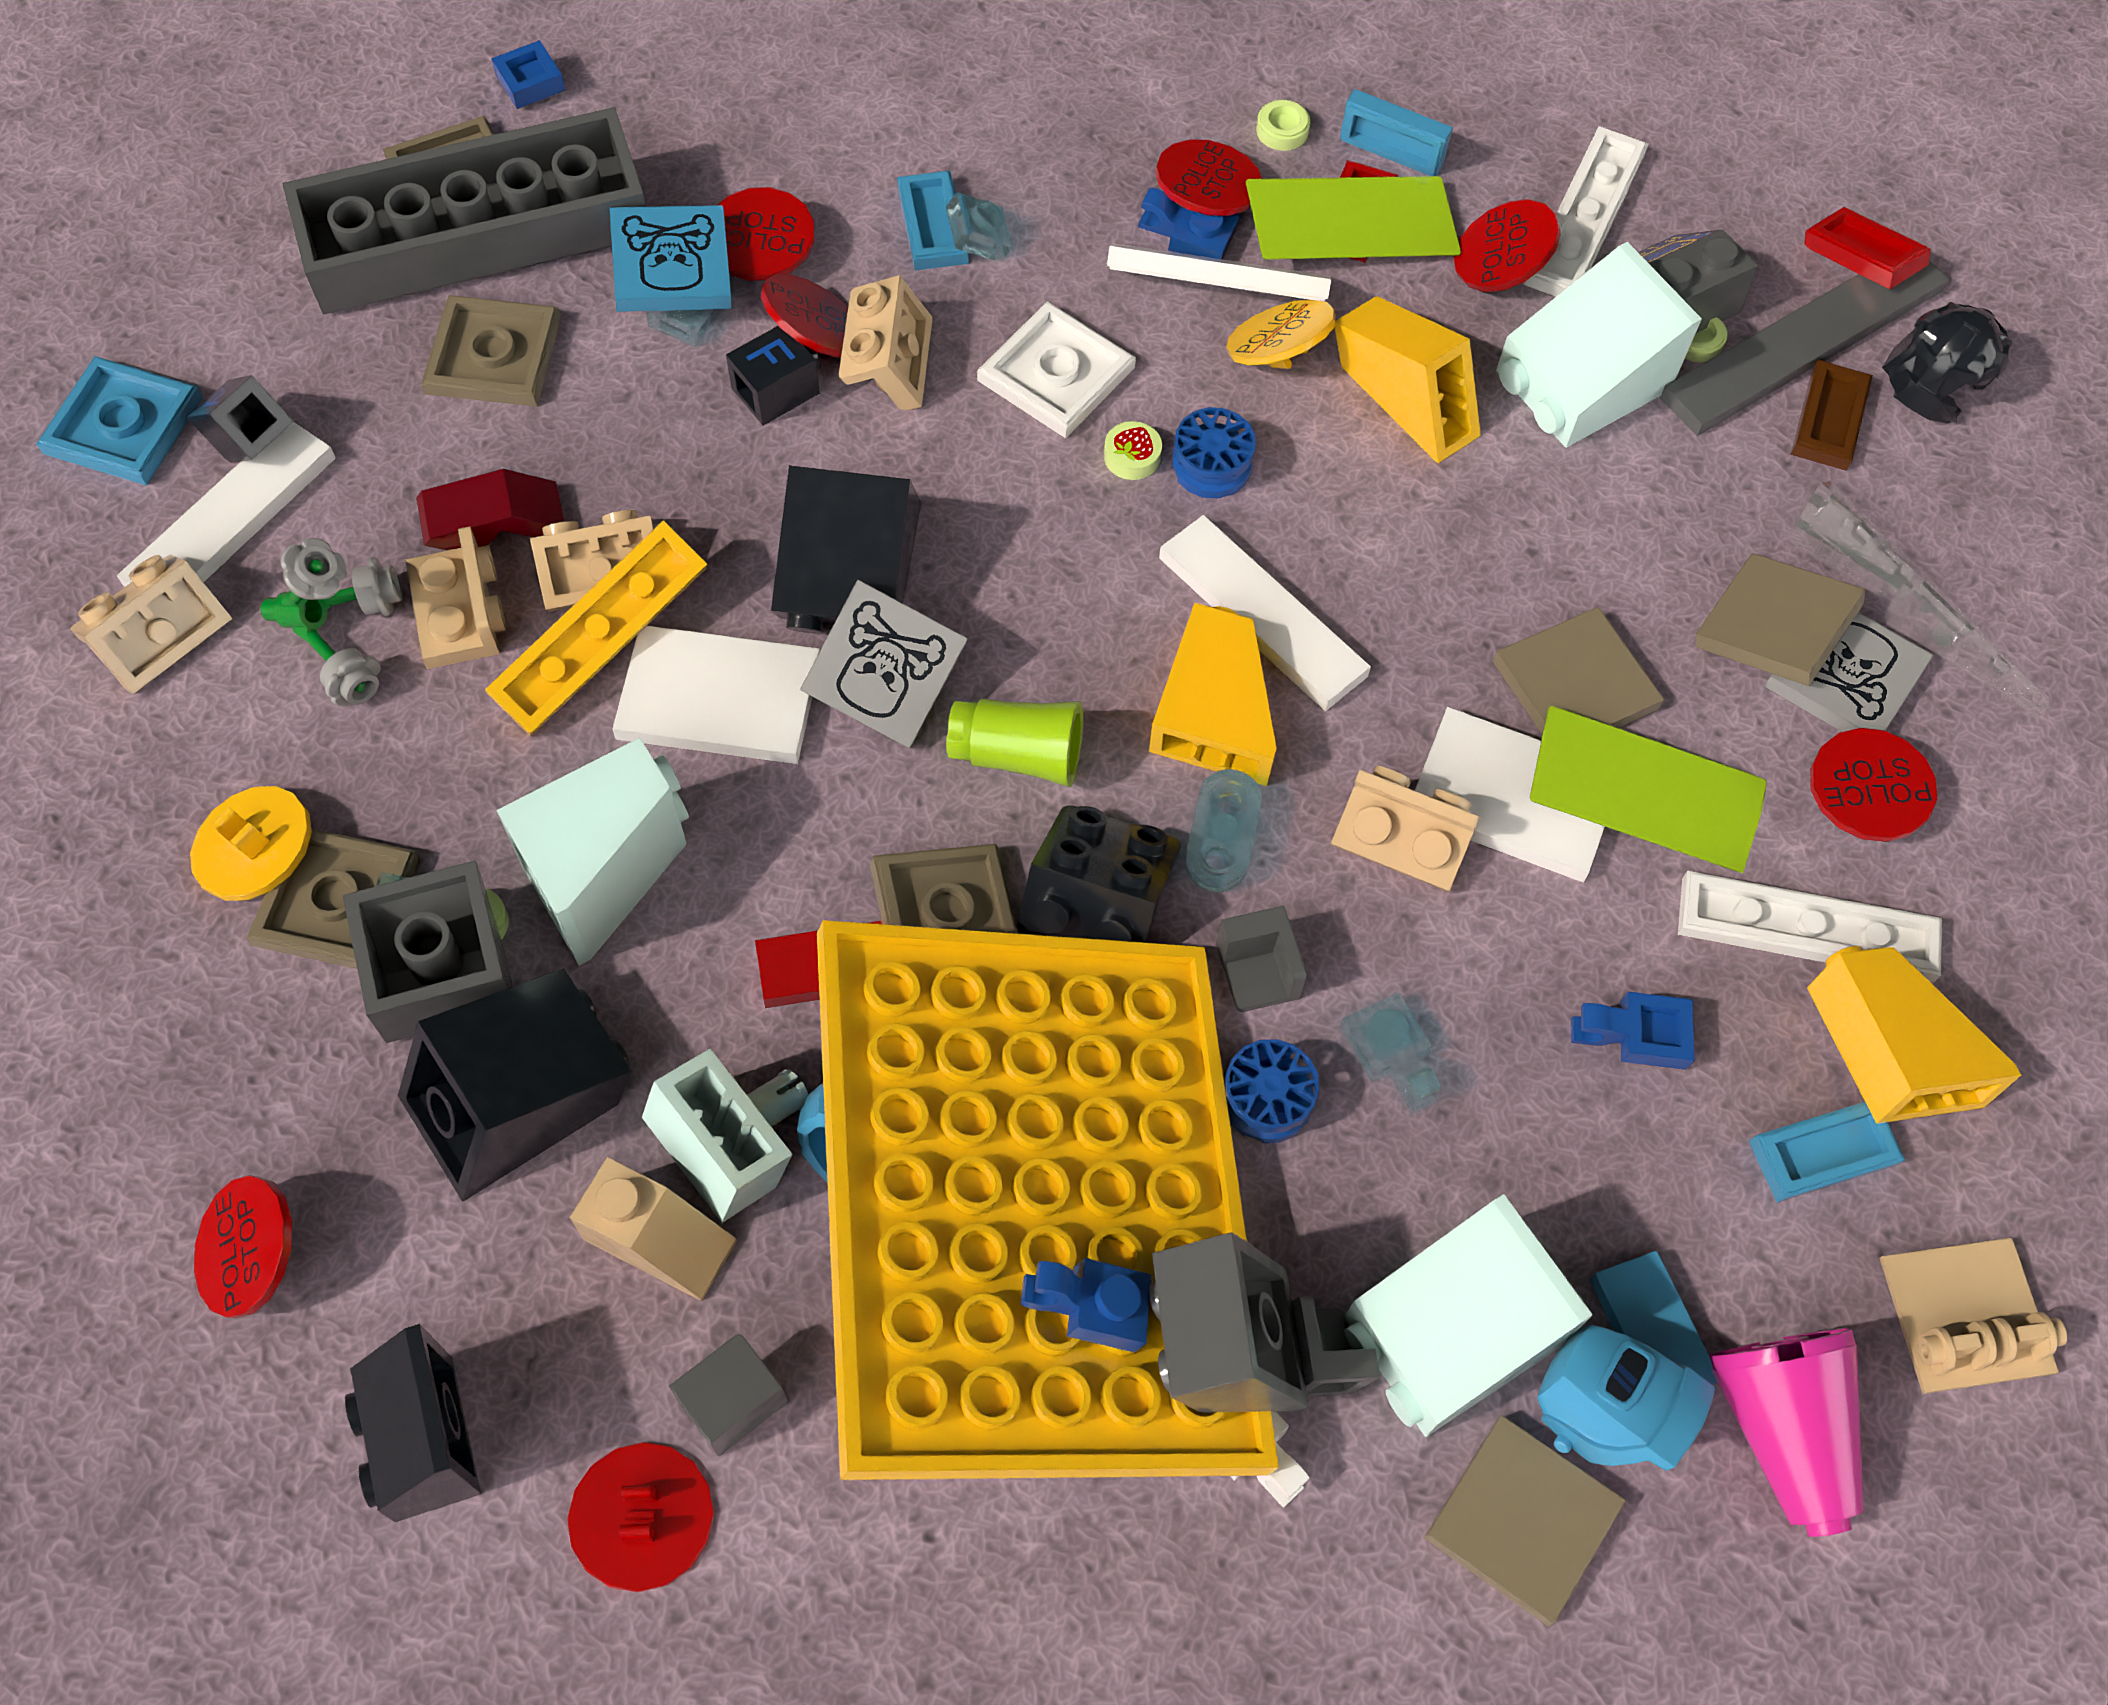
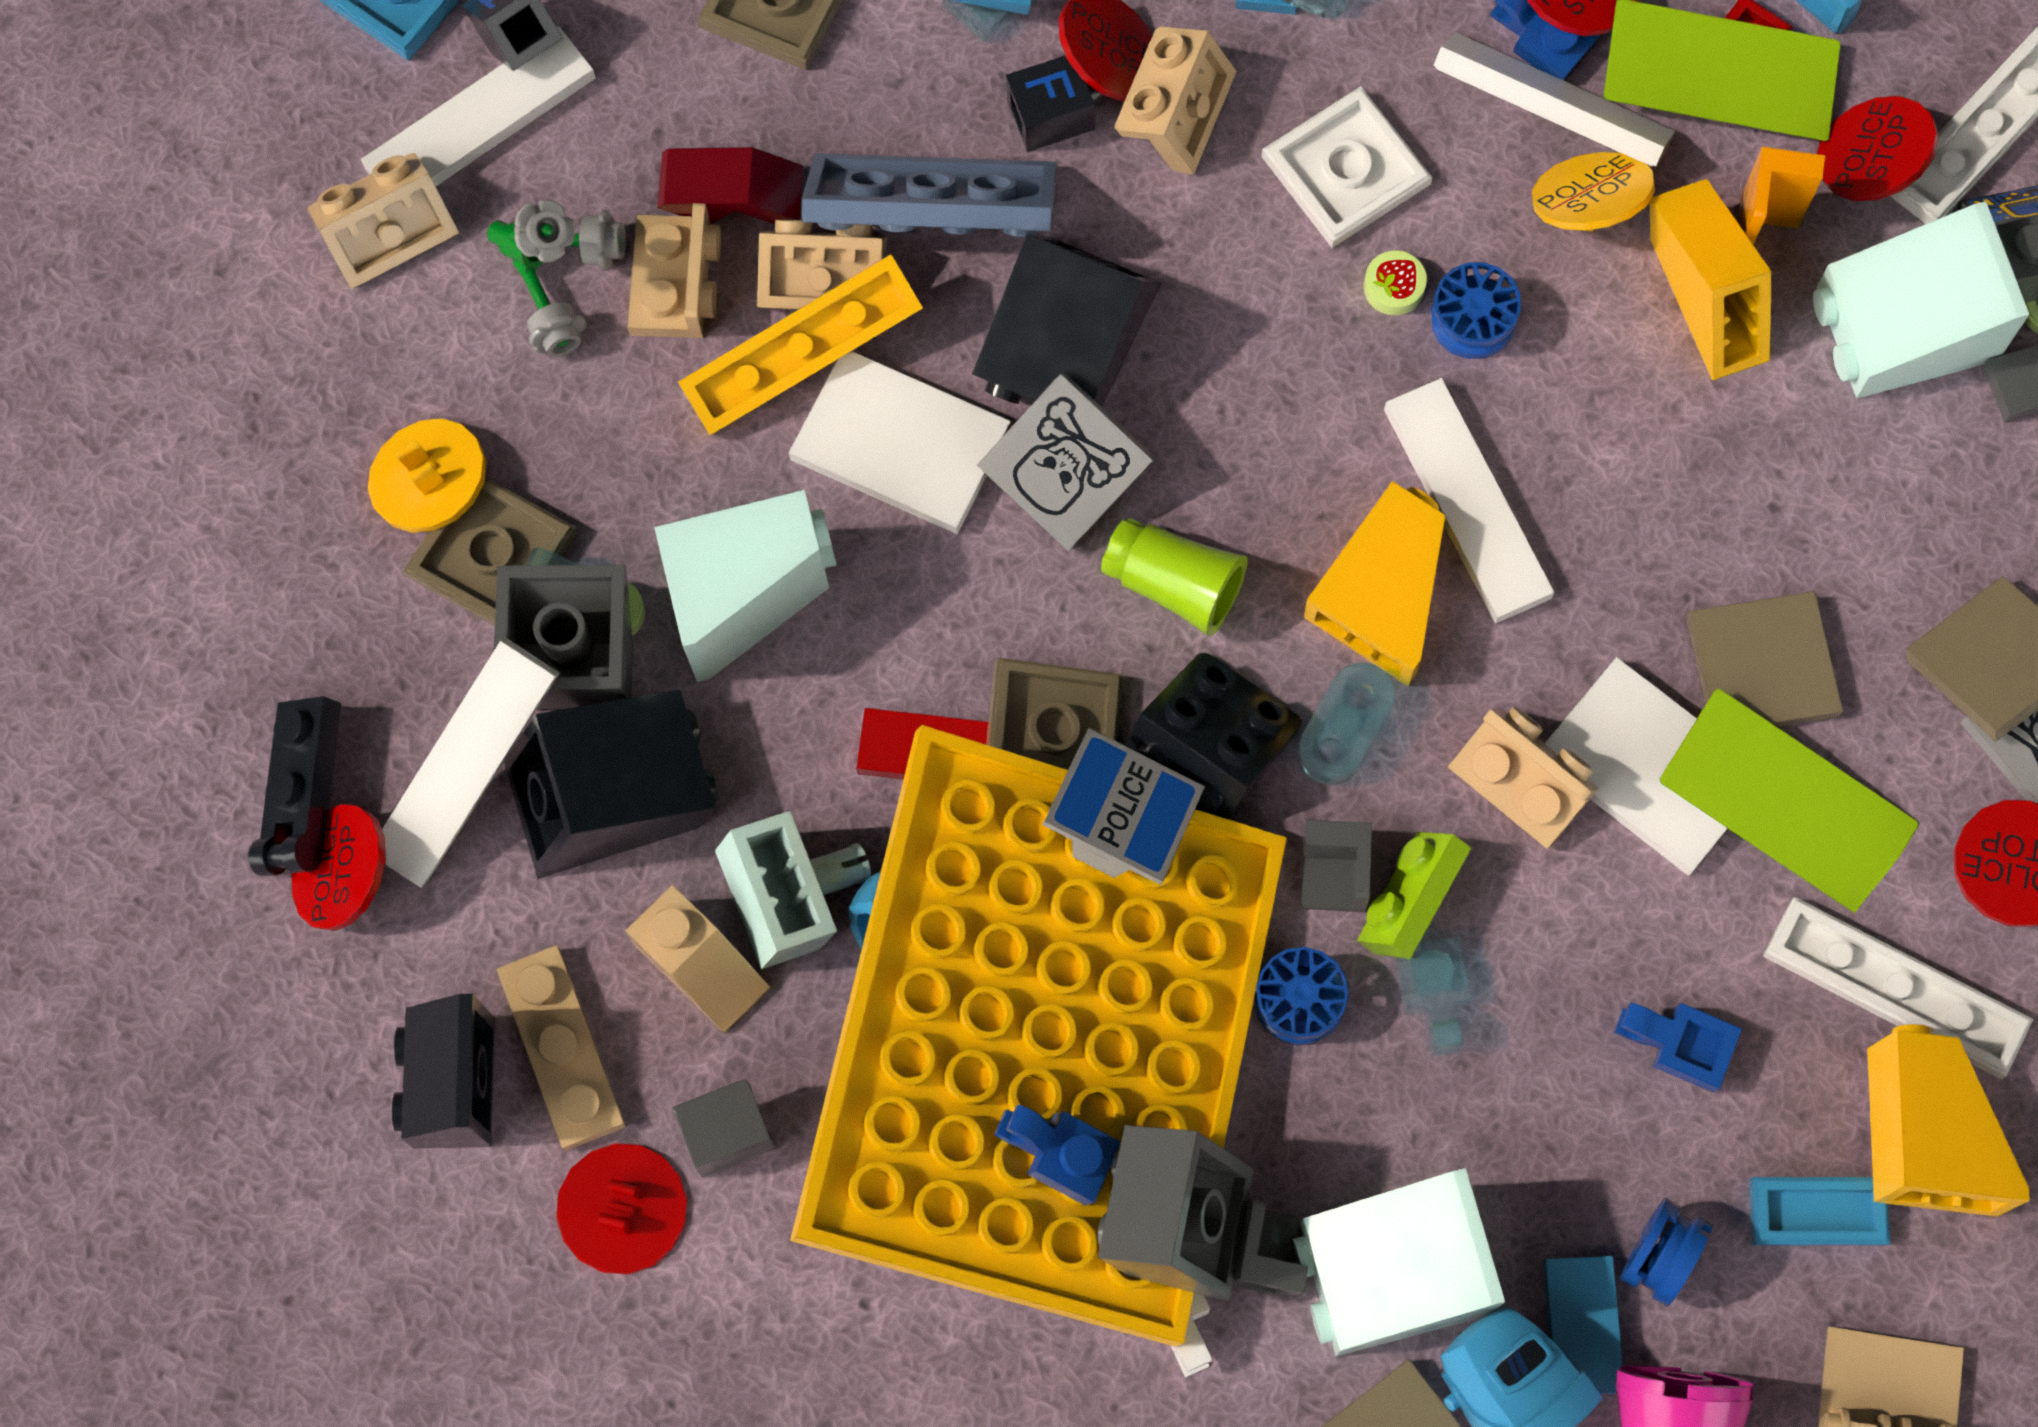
camera: 25 degrees right, 10 degrees up
none -> black plate [248,696,341,876]
none -> white tile [382,637,560,888]
none -> tan plate [496,945,626,1152]
none -> sand blue plate [802,153,1057,237]
none -> piece [1042,728,1205,885]
none -> lime plate [1356,831,1471,959]
none -> blue wheel [1619,1197,1713,1307]
none -> light orange panel [1737,146,1825,245]

